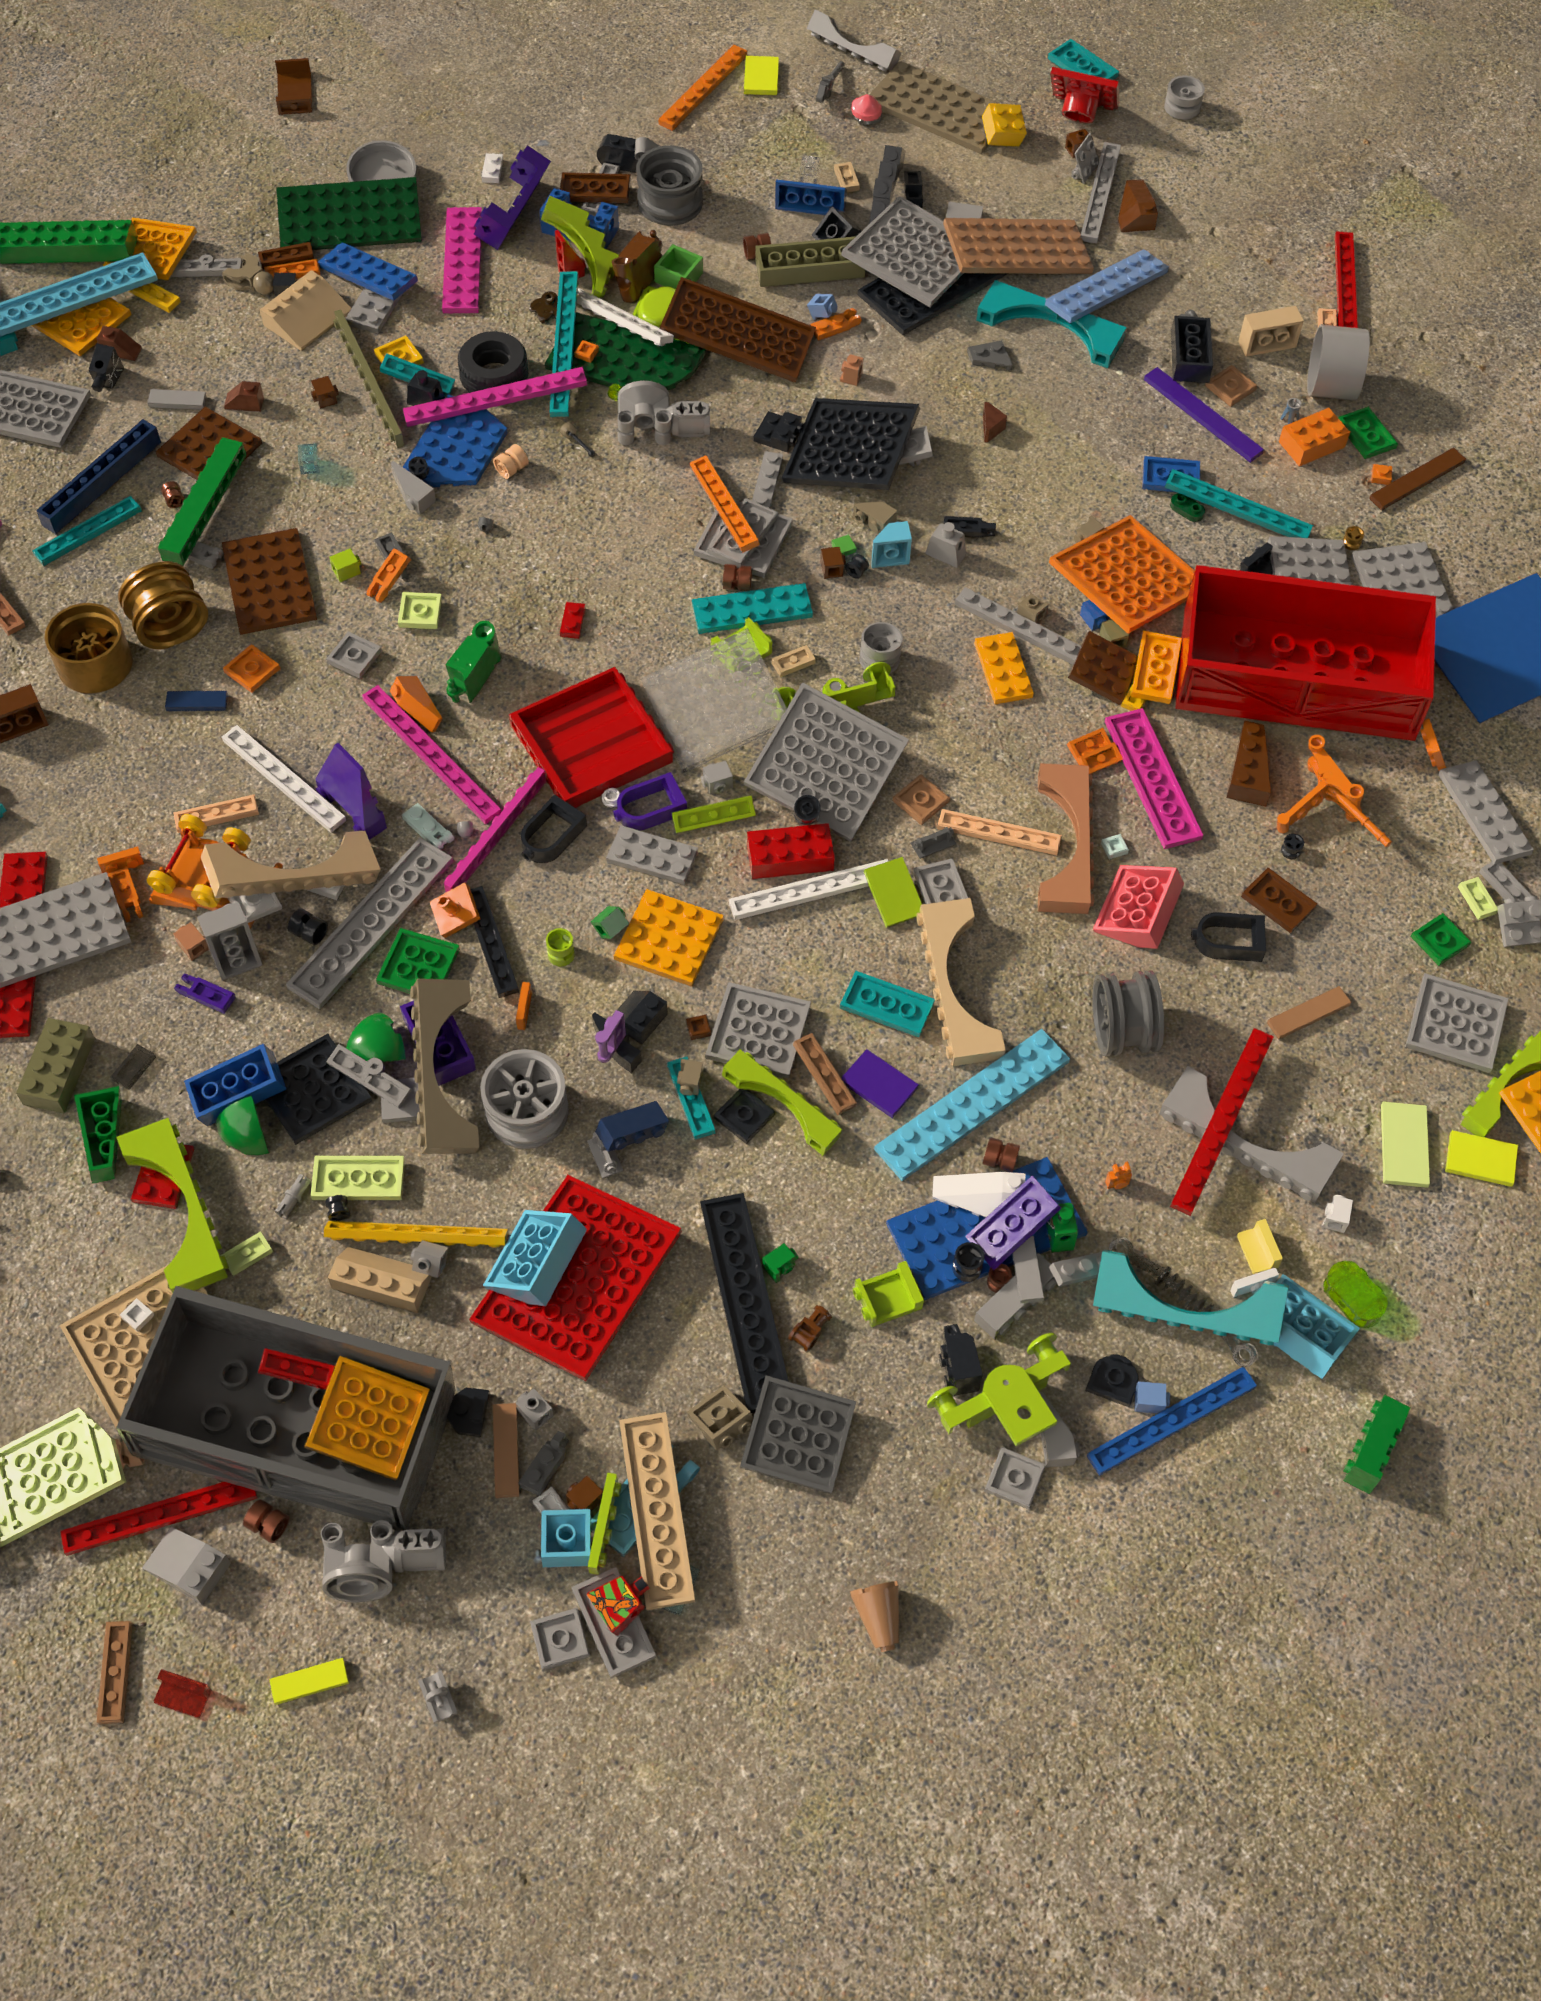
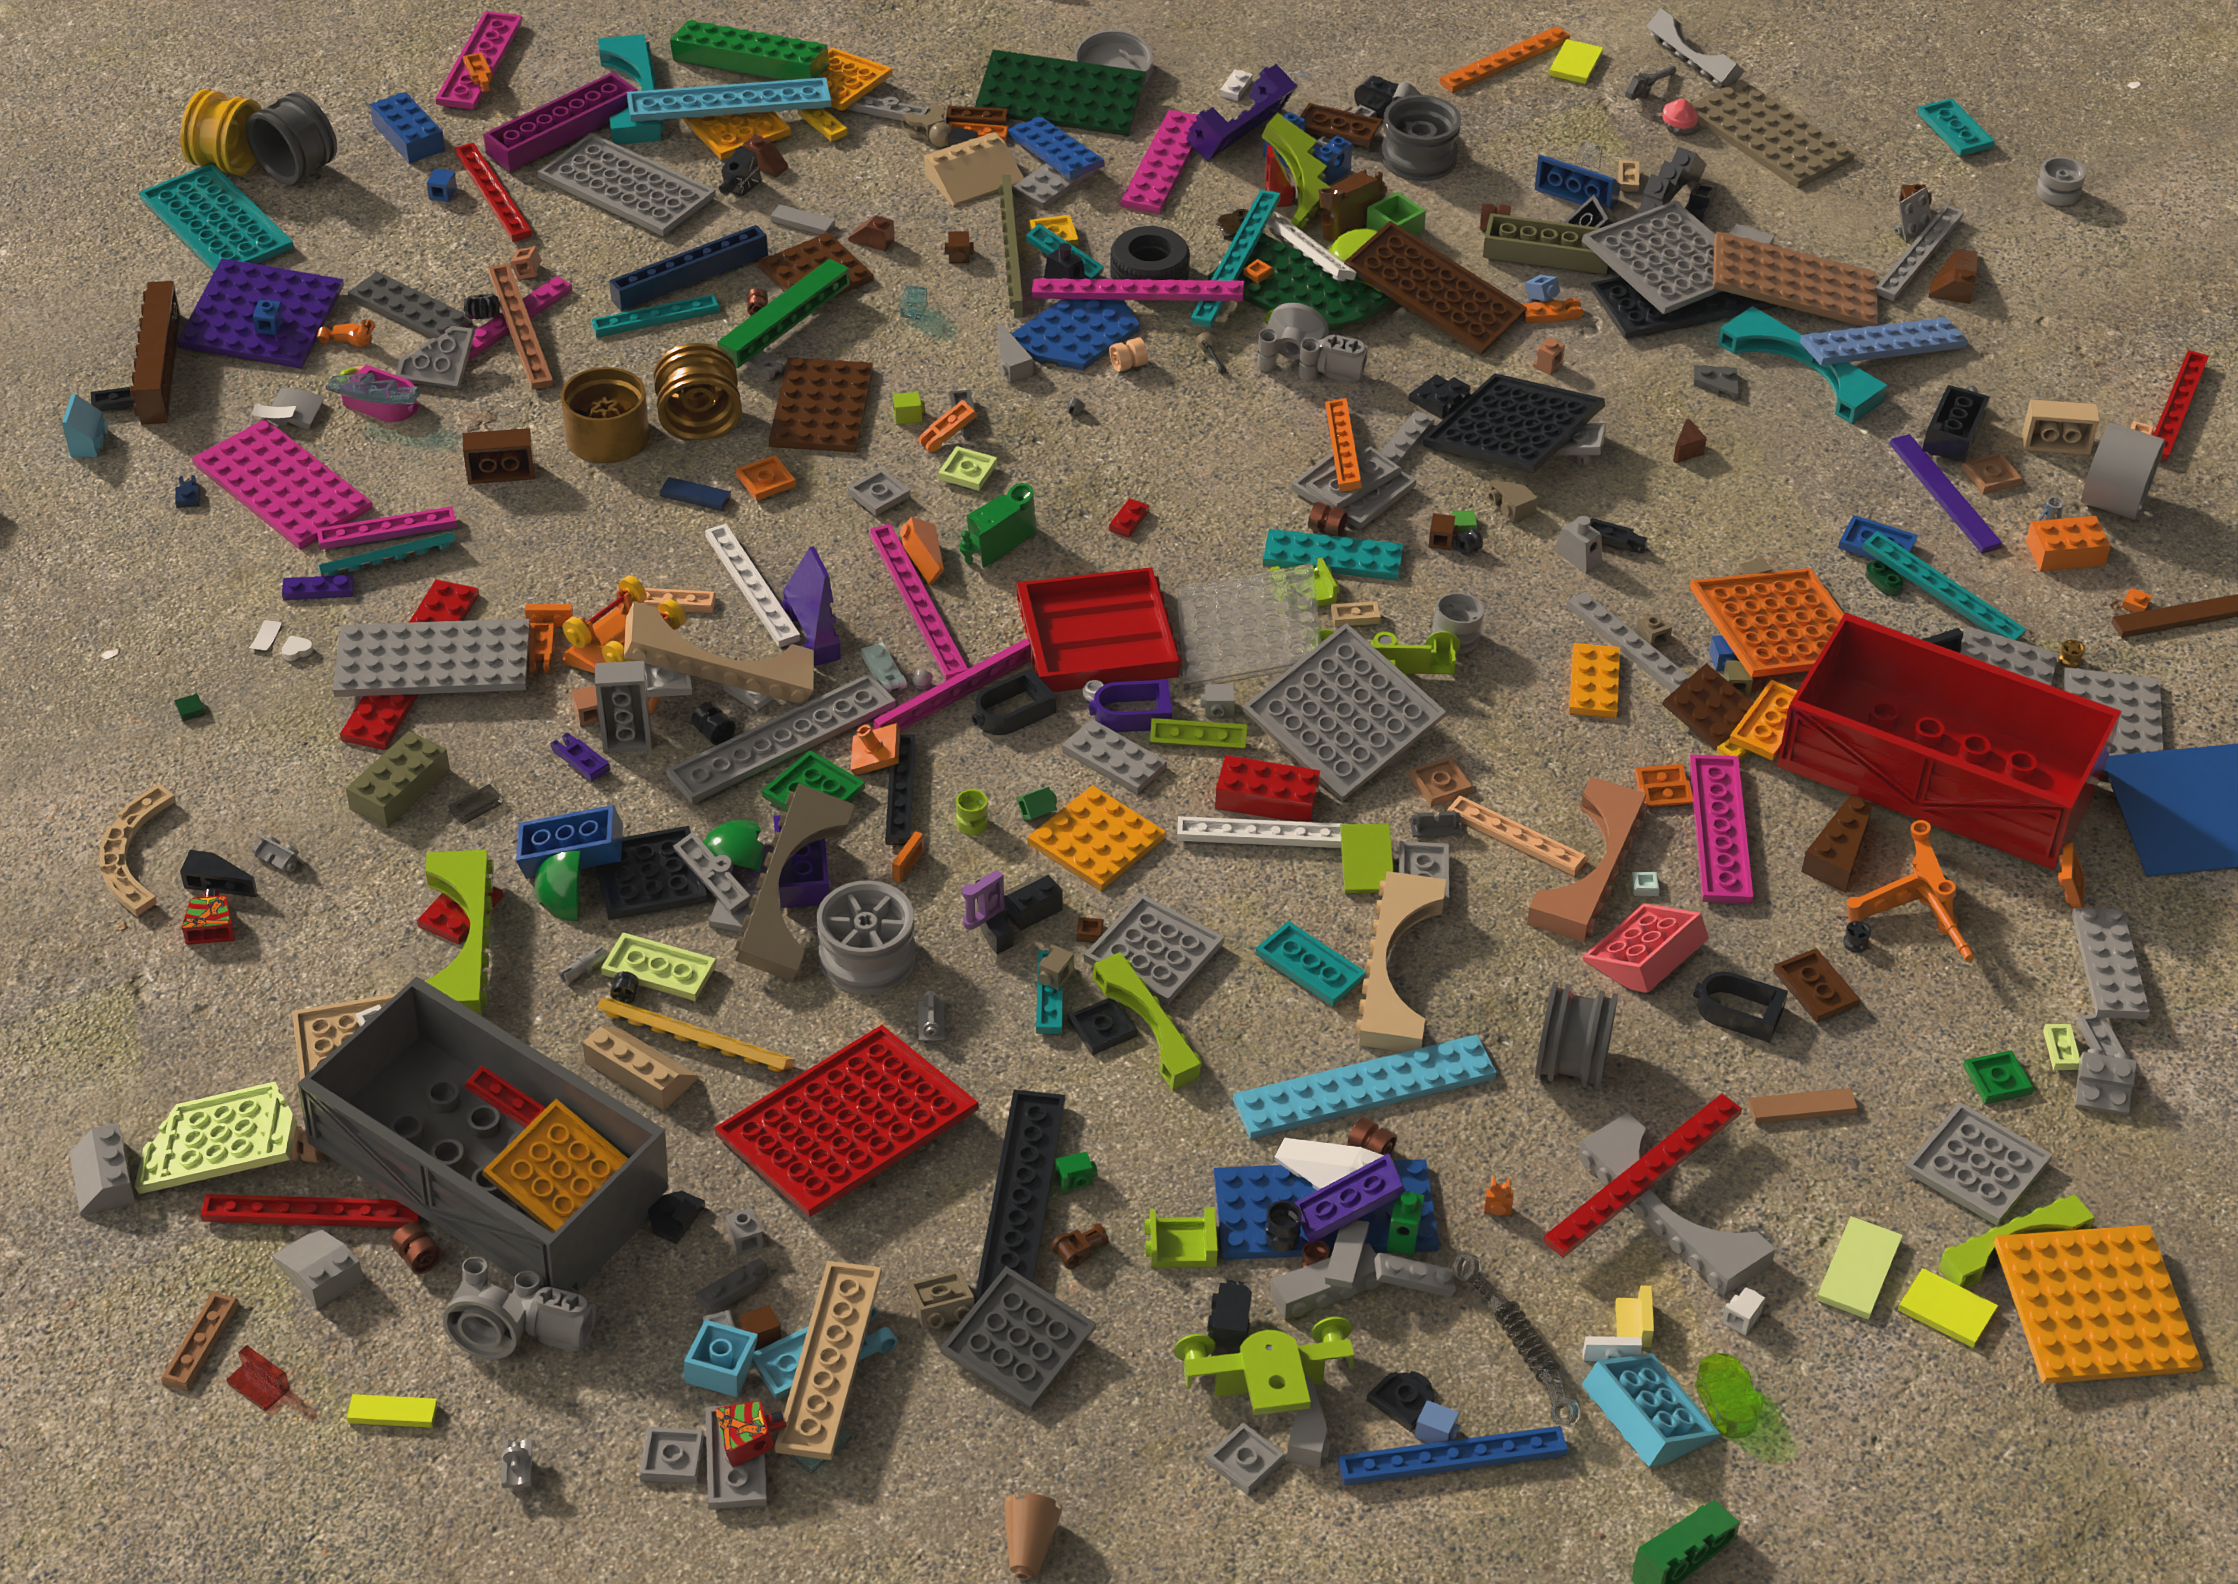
camera: 20 degrees right, 15 degrees down
green wedge [74,1086,122,1184] -> none
yellowish green plate [220,1231,273,1276] -> none
black wheel [408,456,429,480] -> none
light grey brick [410,1240,448,1278] -> none
medium azure slope [483,1210,587,1306] -> none
medium nougat tile [493,1403,520,1498] -> none
lime plate [587,1472,622,1575] -> none
dark blue brick [595,1101,669,1152] -> none
medium nougat tile [793,1033,857,1115] -> none
black wheel [794,795,821,826] -> none
dark purple tile [841,1049,919,1118] -> none
medium azure slope [871,521,912,568] -> none
yellow brick [982,103,1027,147] -> none
red piece [1050,67,1120,123] -> none
teal arch [1093,1250,1289,1346] -> none
green tile [1338,406,1398,460] -> none

